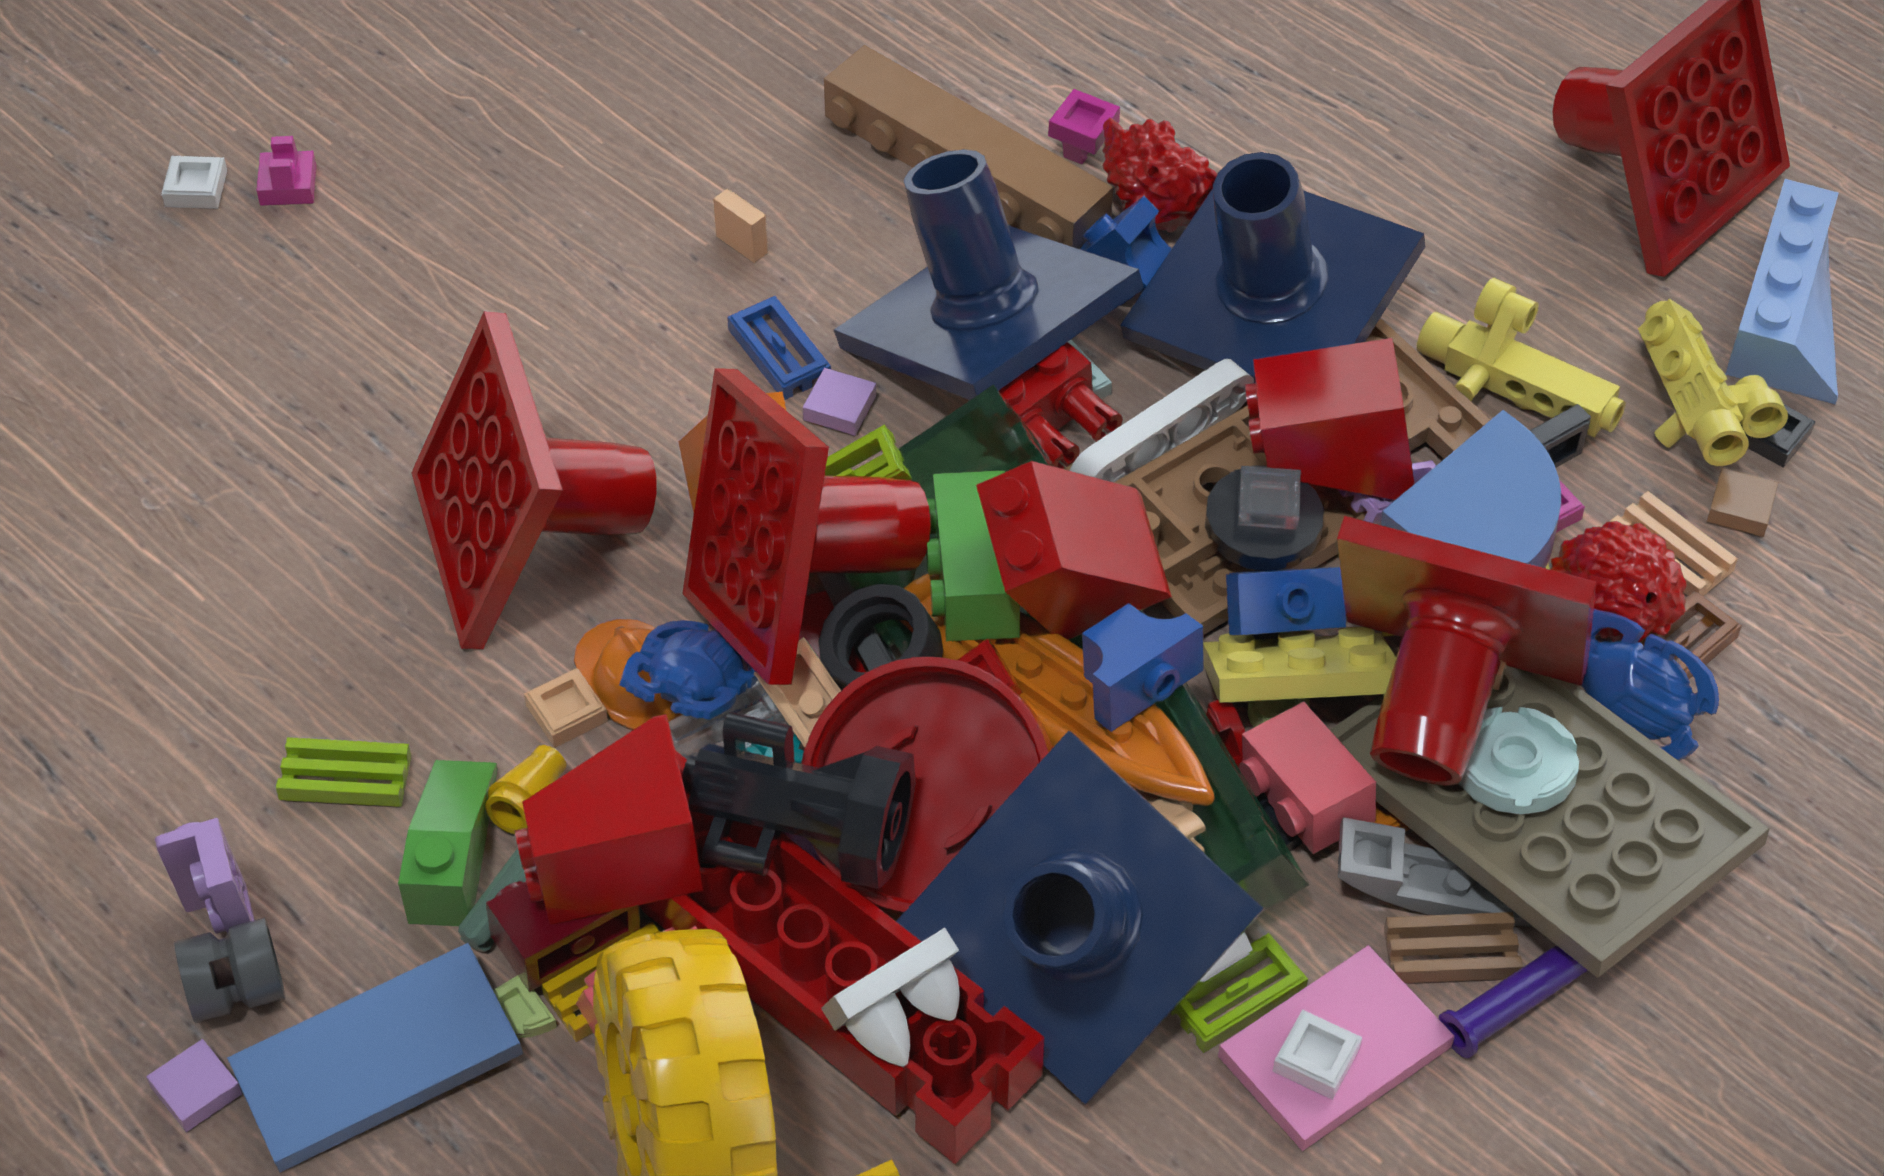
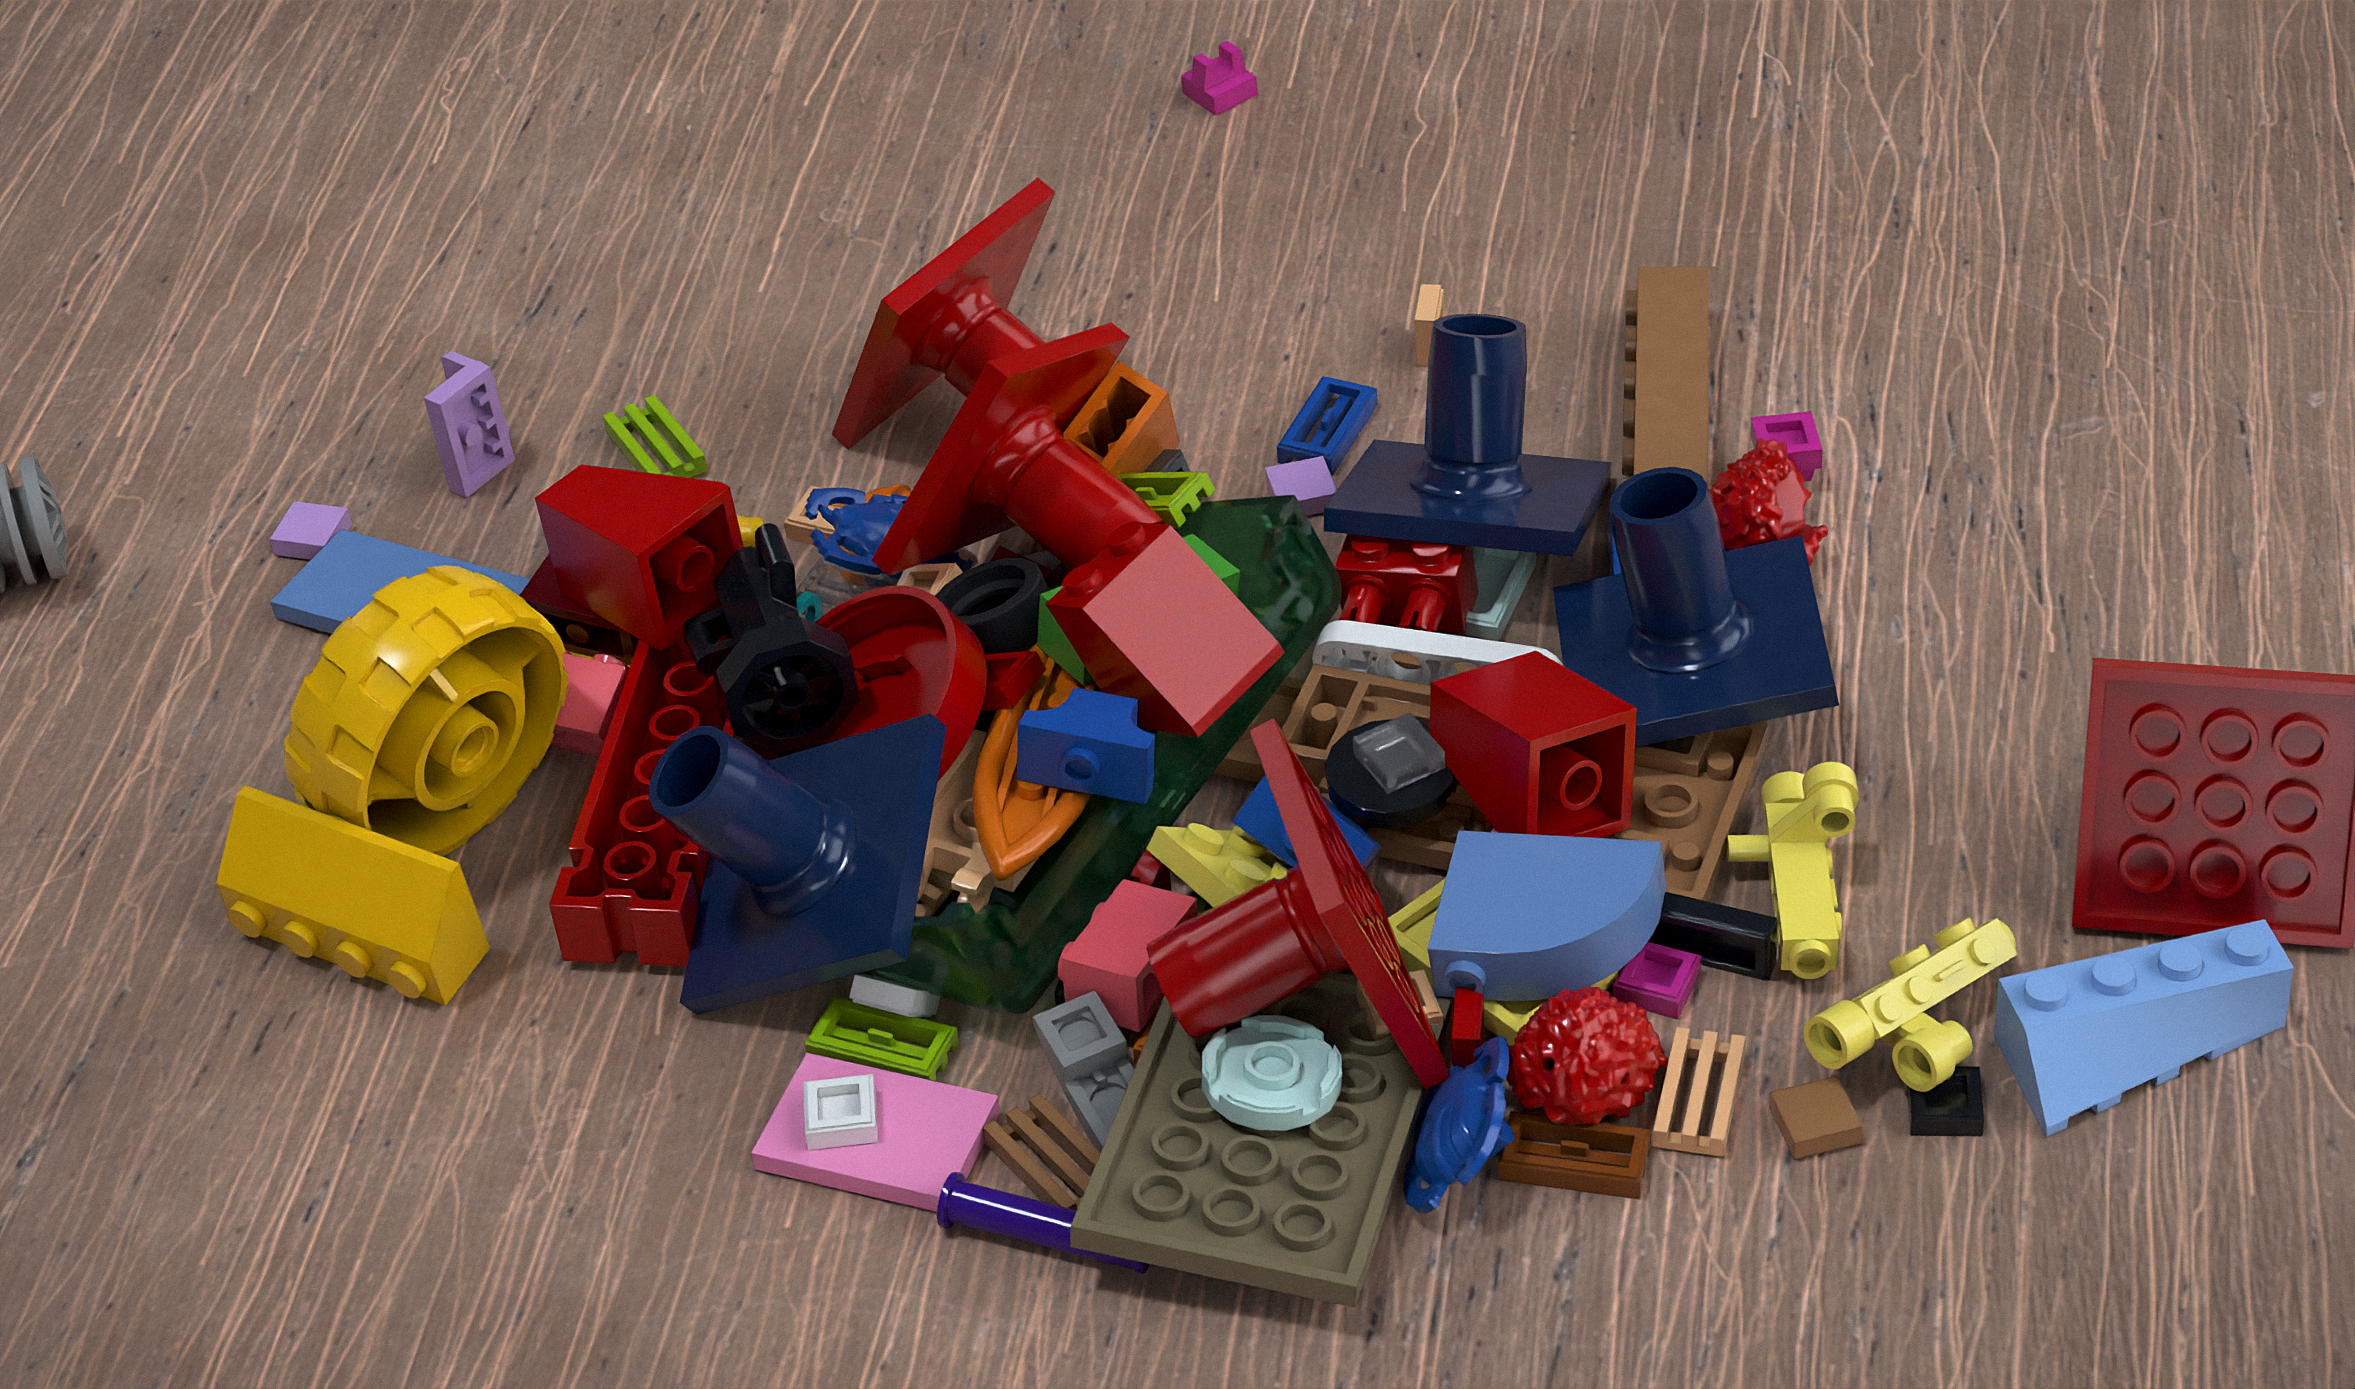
camera: 60 degrees right, 10 degrees down
white tile [162,156,227,209] -> none
dark grey wheel [174,917,286,1024] -> none
white tile [821,928,960,1067] -> none

